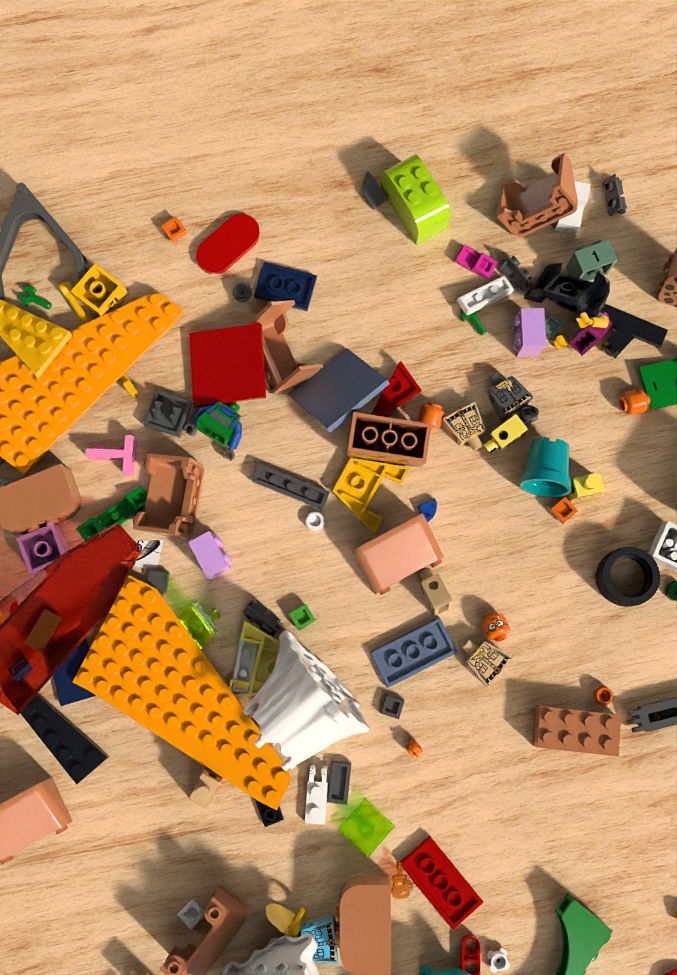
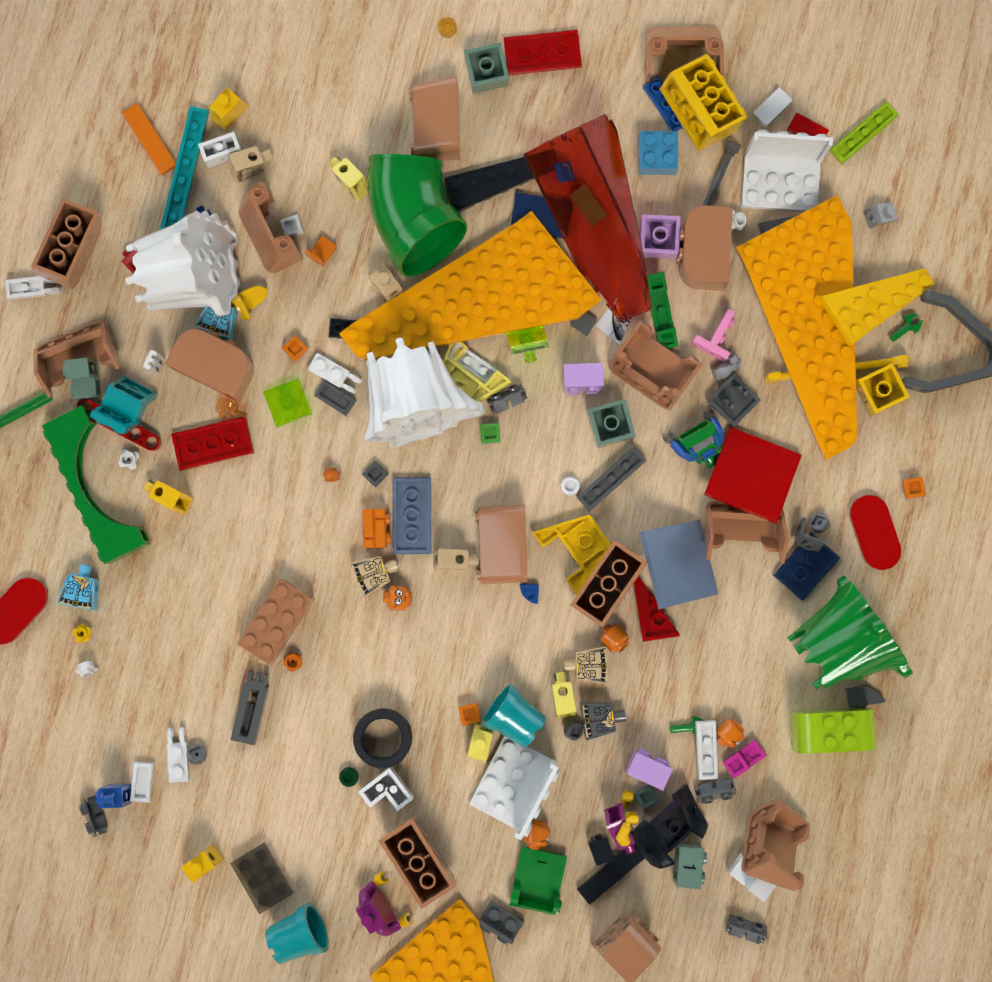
camera: 120 degrees right, 5 degrees up
none -> medium azure torso [57,564,99,610]
none -> yellow torso [144,480,193,515]
none -> orange plate [282,335,309,363]
none -> orange bracket [305,236,337,267]
none -> light yellow torso [330,157,368,202]
none -> orange brick [362,509,391,549]
none -> green cylinder [368,154,467,277]
none -> white bracket [469,736,560,840]
none -> sand green brick [587,399,635,449]
none -> light grey arm [712,354,741,381]
none -> orange head [716,719,745,748]
none -> green piece [787,575,914,689]
none -> dark grey bracket [794,517,825,552]

